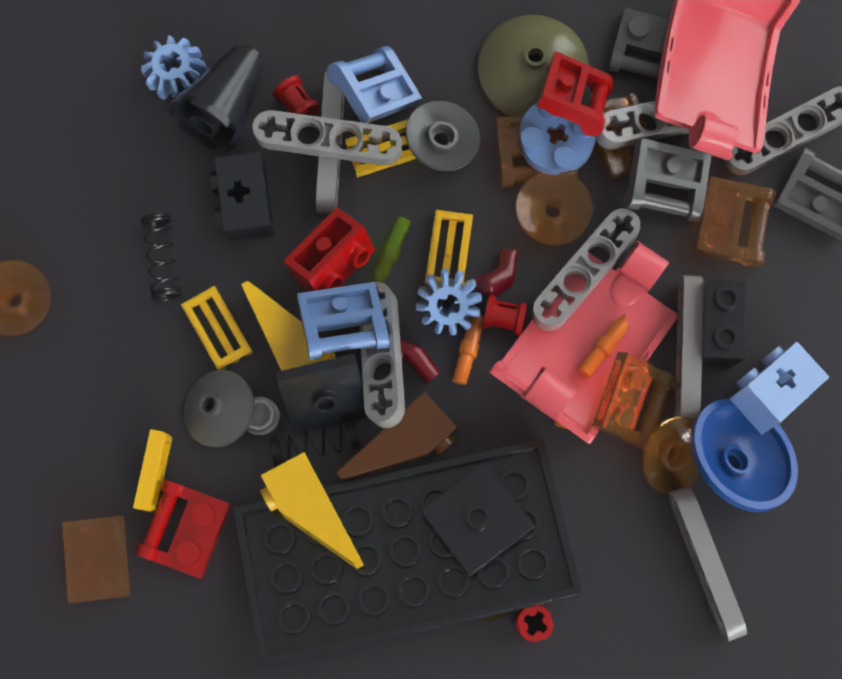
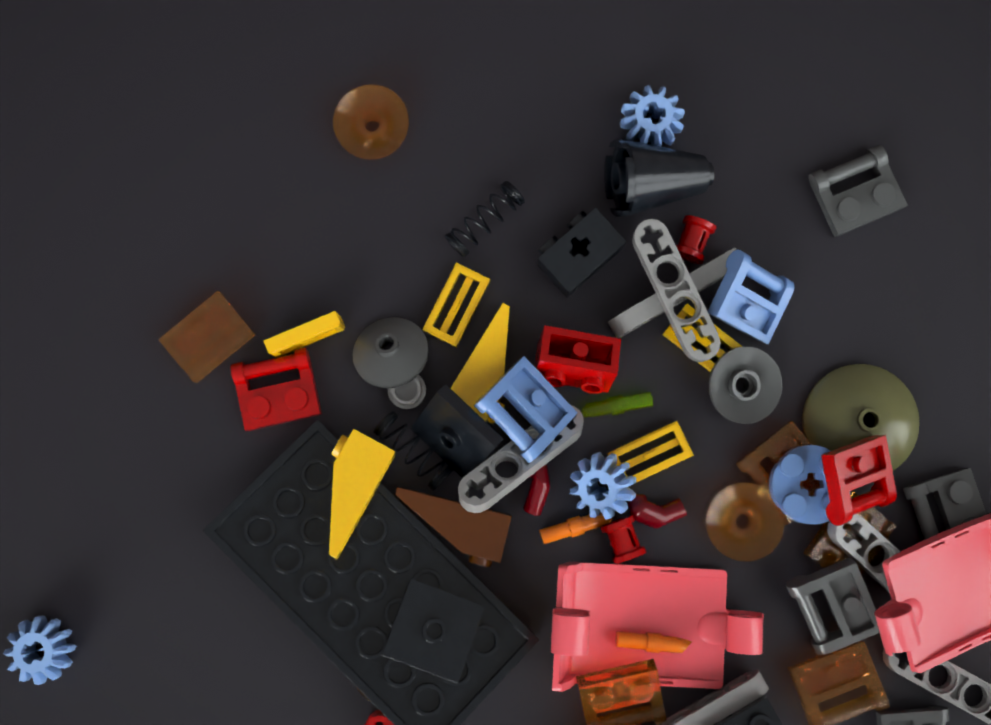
camera: 60 degrees right, 5 degrees up
light grey beam [532,208,641,331] -> none

